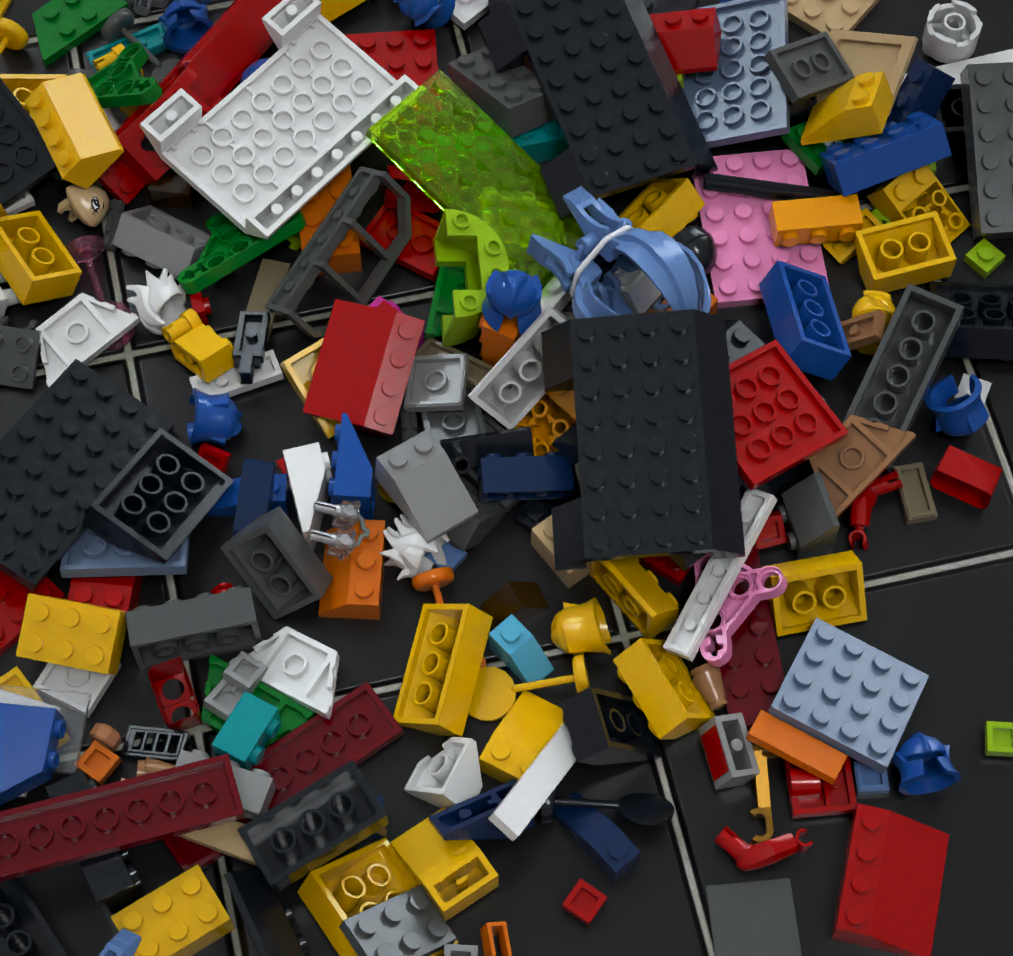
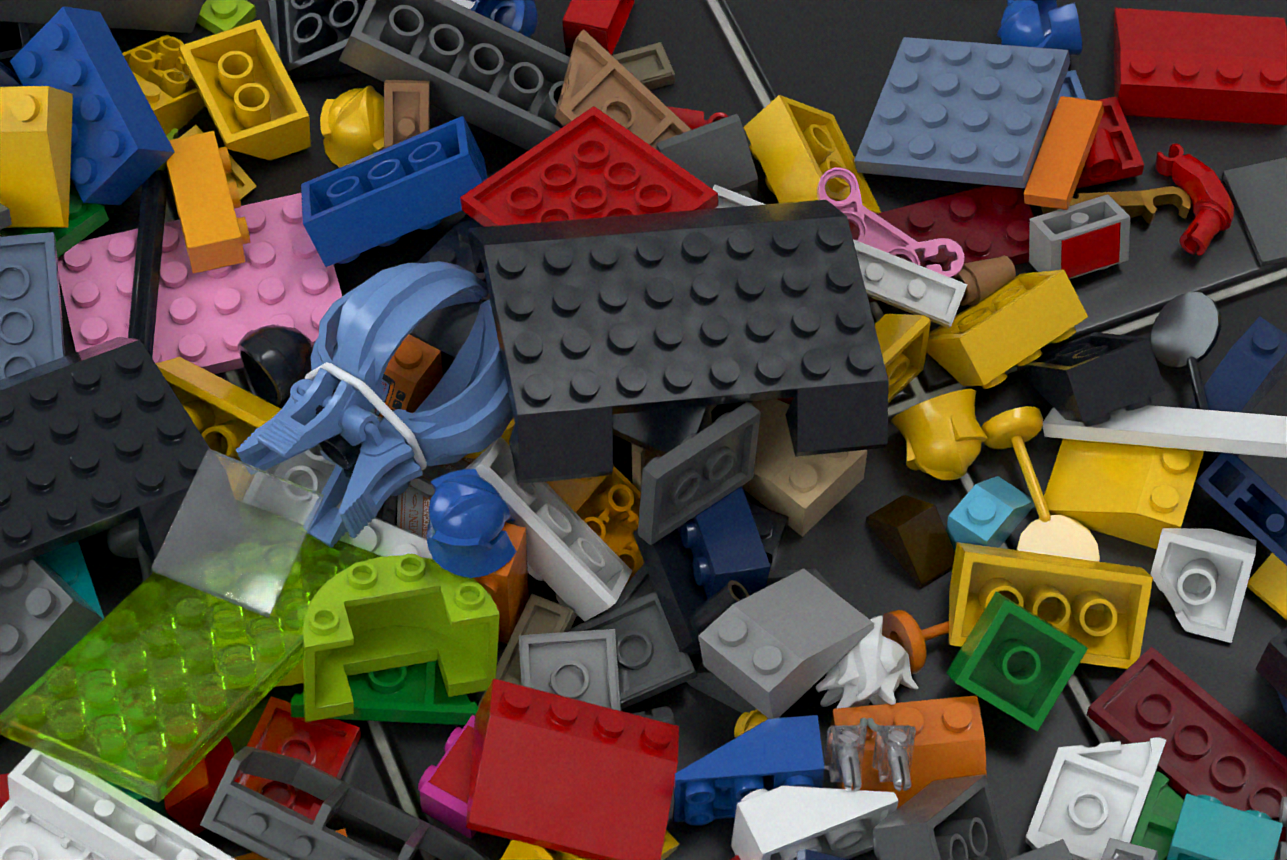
camera: 100 degrees left, 5 degrees down
none -> clear piece [152,448,324,618]
none -> dark grey plate [638,402,761,545]
none -> green brick [946,591,1088,731]

